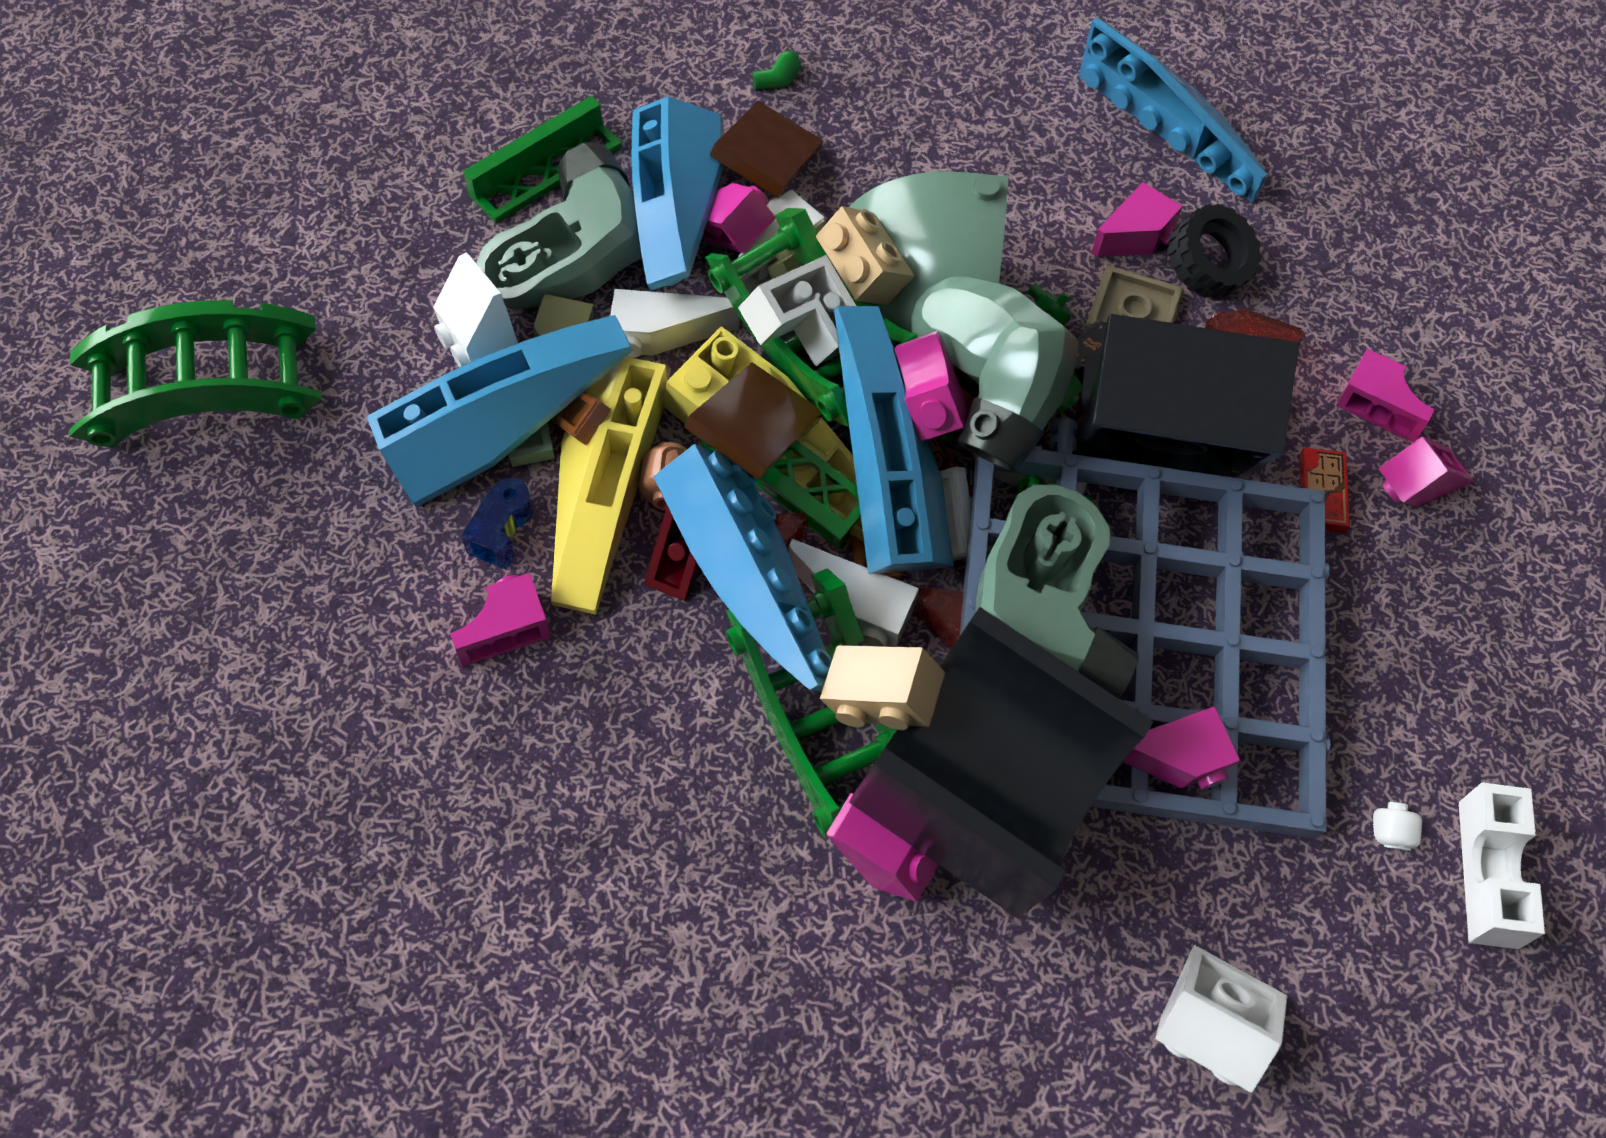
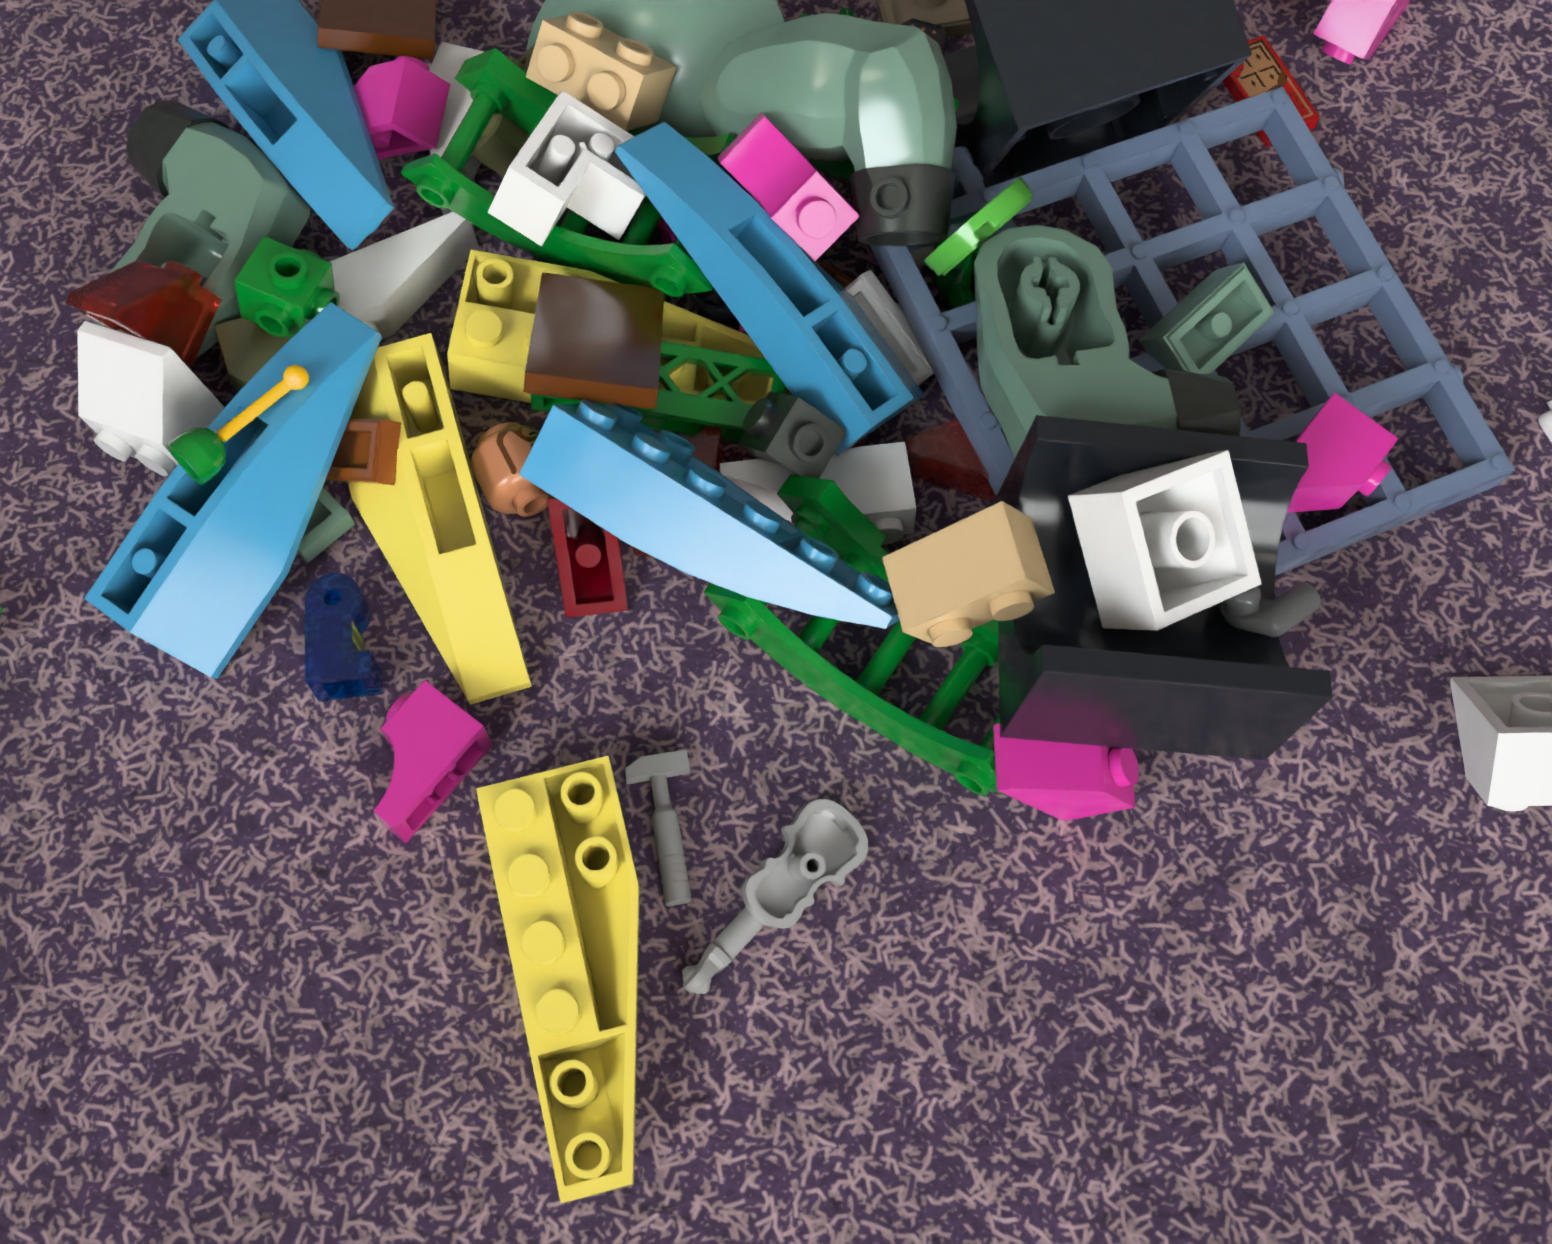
camera: 25 degrees left, 5 degrees up
green fence [463,96,622,224] -> none
none -> clear red slope [66,260,221,366]
none -> hinge [167,364,309,486]
none -> green brick [234,236,340,338]
none -> light yellow wedge [476,756,640,1204]
none -> light grey piece [625,750,692,907]
none -> light grey piece [682,799,868,994]
none -> pearl dark grey bracket [737,391,845,478]
none -> bright green tile [924,177,1034,277]
none -> white slope [1068,450,1261,630]
none -> sand green slope [1138,263,1275,375]
none -> dark grey arm [1220,581,1321,637]

